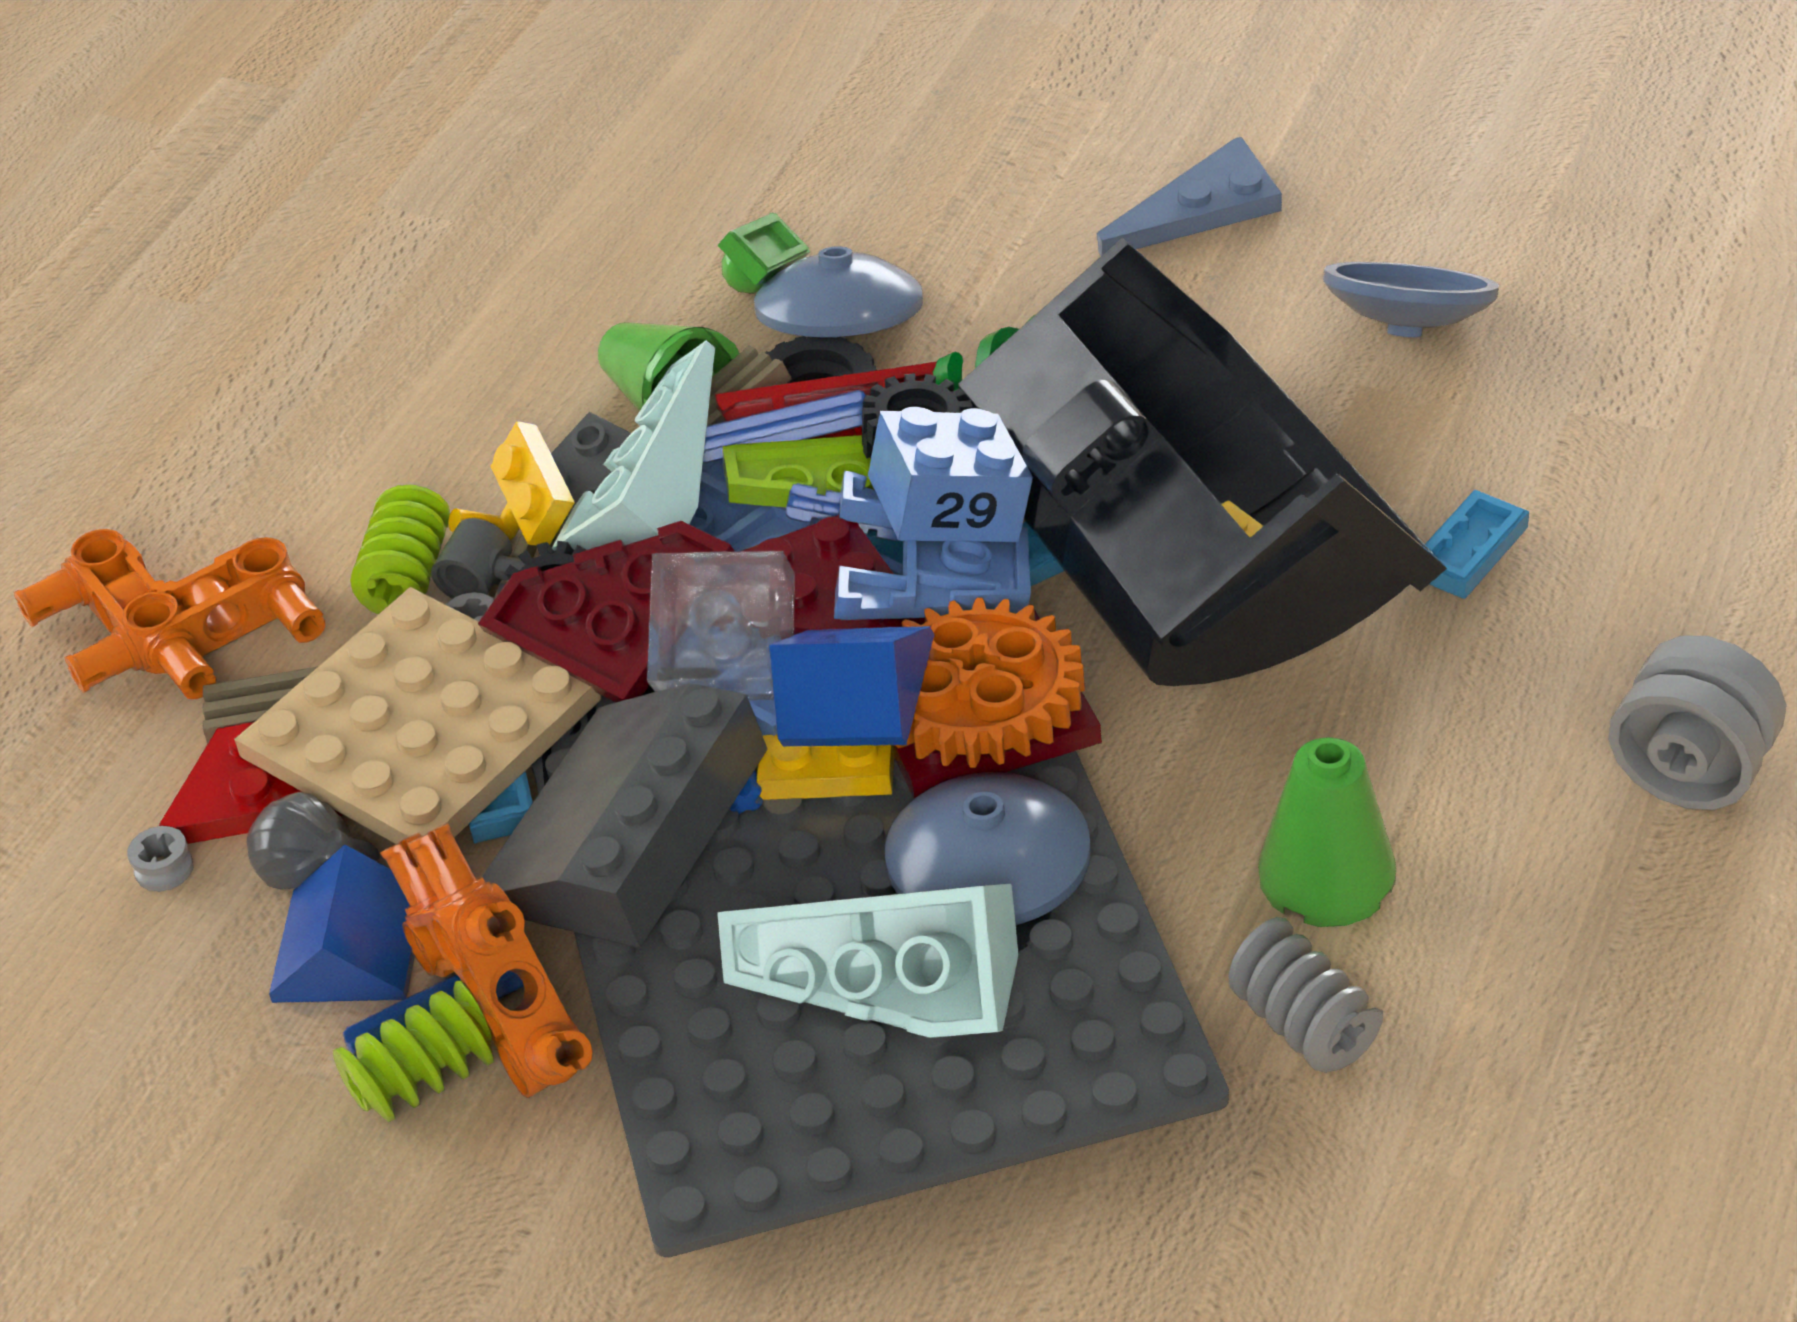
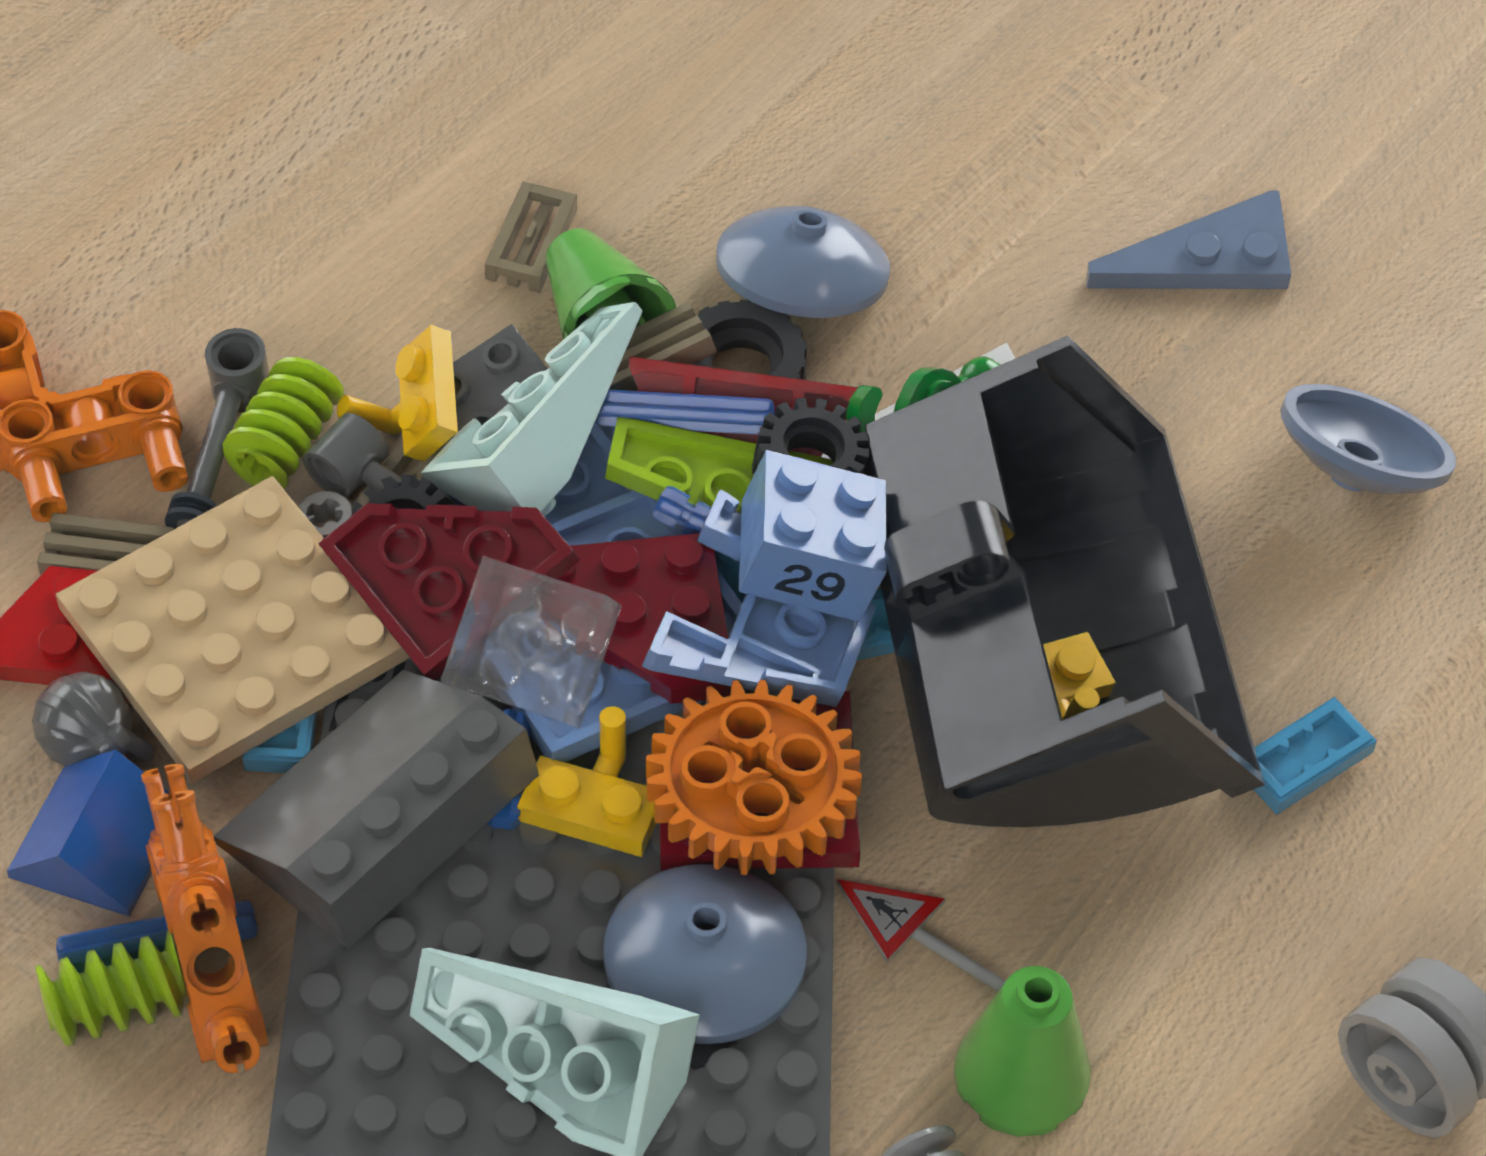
camera: 10 degrees right, 10 degrees up
bright green tile [717,212,810,294] -> none
blue slope [769,626,934,747] -> none
none -> dark grey piece [165,328,269,529]
none -> dark tan tile [485,181,577,293]
none -> piece [836,879,1005,991]

